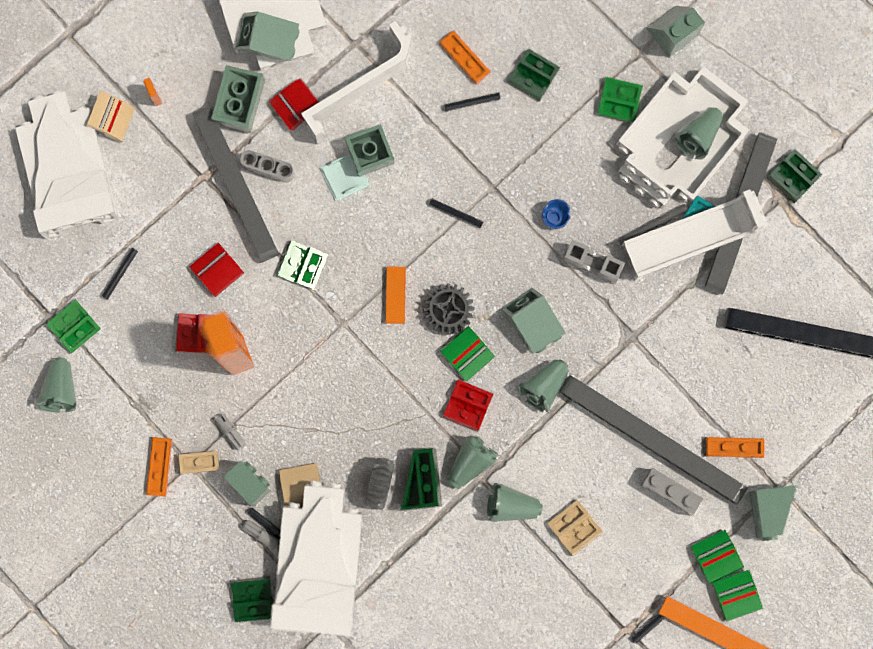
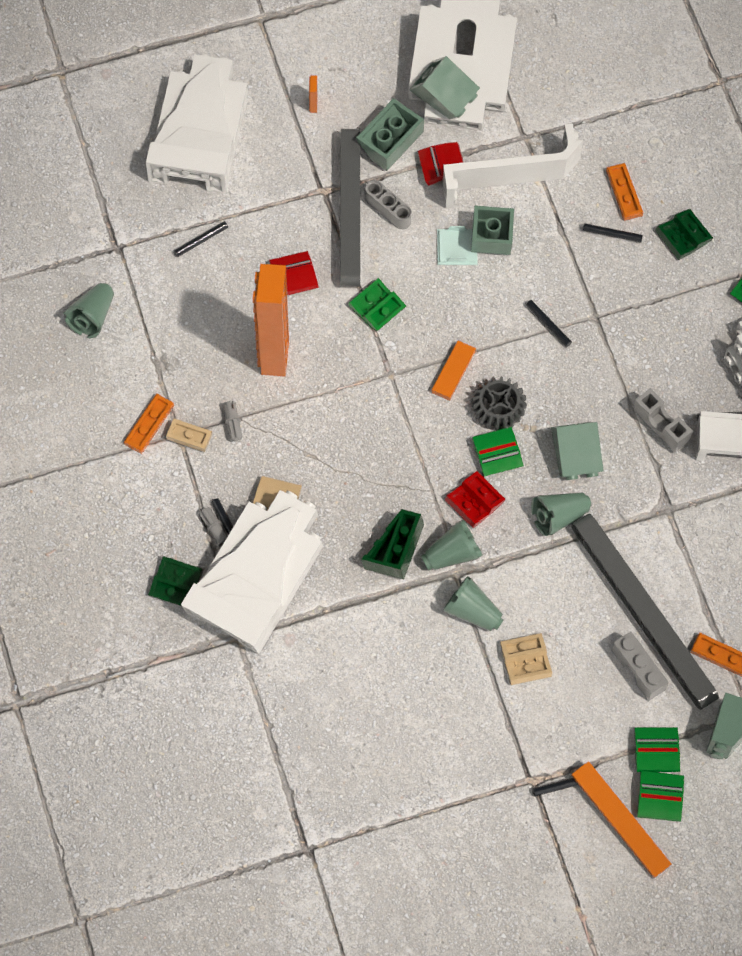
camera: 25 degrees right, 15 degrees down
green slope [46,299,101,354] -> none
tan slope [87,90,135,142] -> none
red slope [175,313,212,354] -> none
sand green brick [224,460,271,506] -> none
dark grey gear [365,457,394,510] -> none
blue hair [541,199,570,230] -> none

